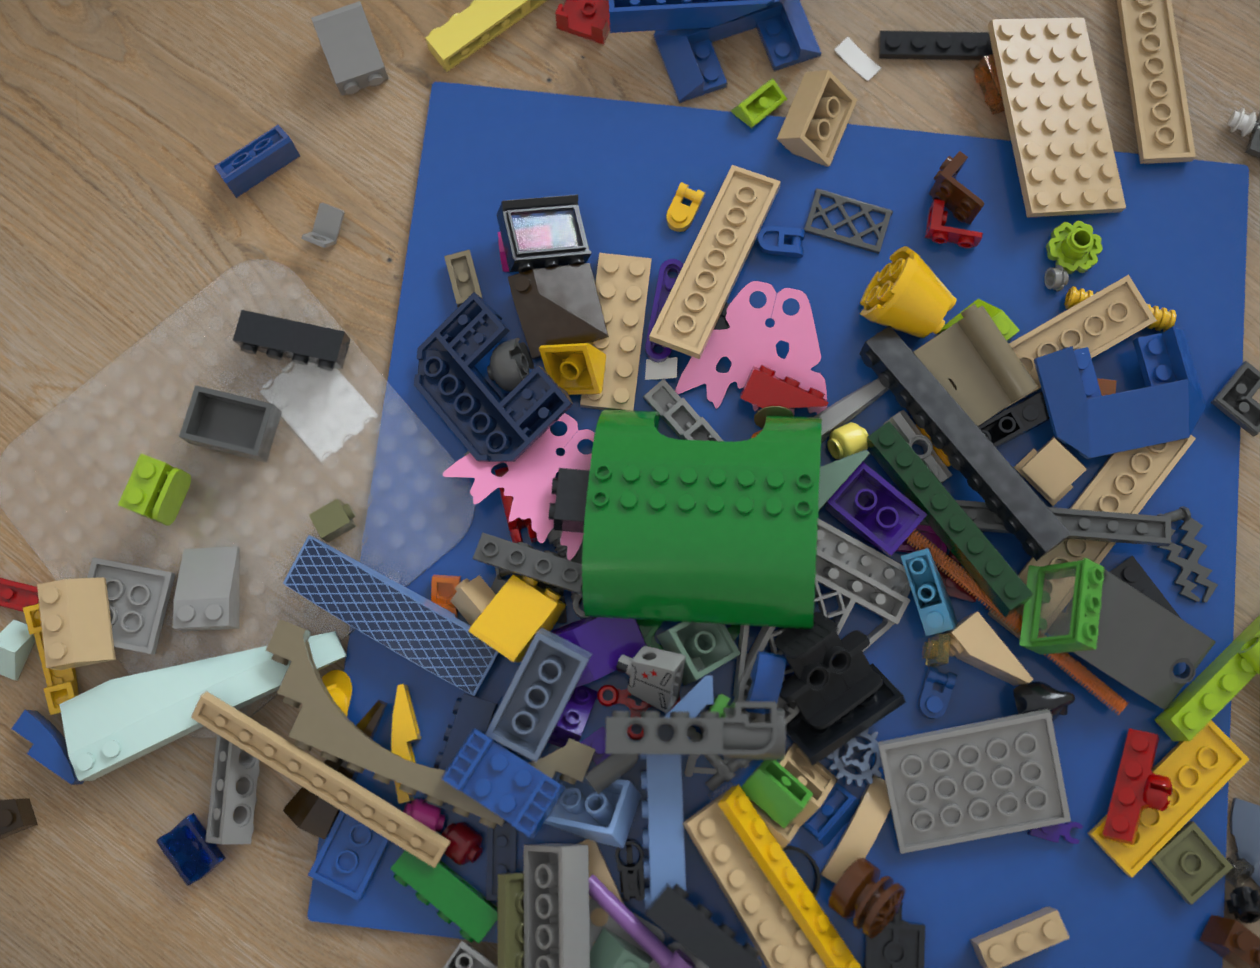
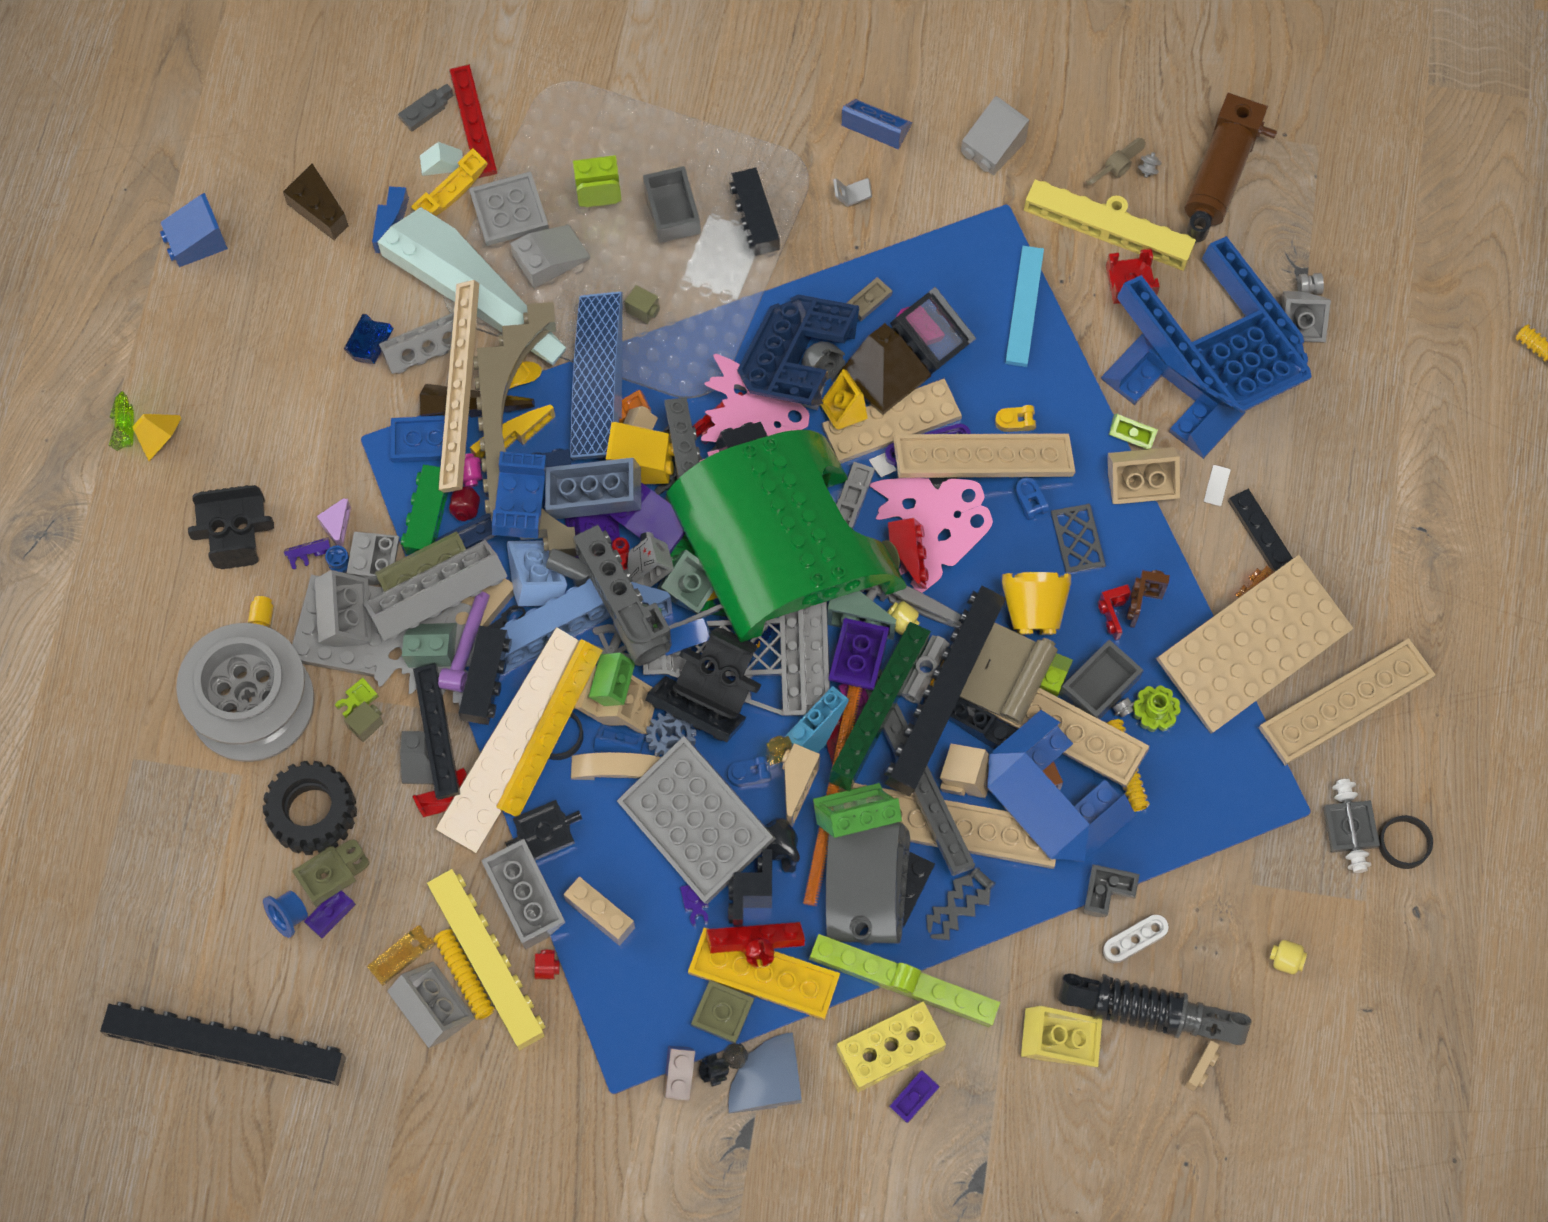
camera: 60 degrees right, 10 degrees down
tan slope [37,577,116,670] -> none
reddish brown wheel [828,857,906,939] -> none
none -> black bracket [728,849,772,927]
none -> medium azure tile [1005,246,1044,367]
none -> dark grey piece [1060,640,1144,719]

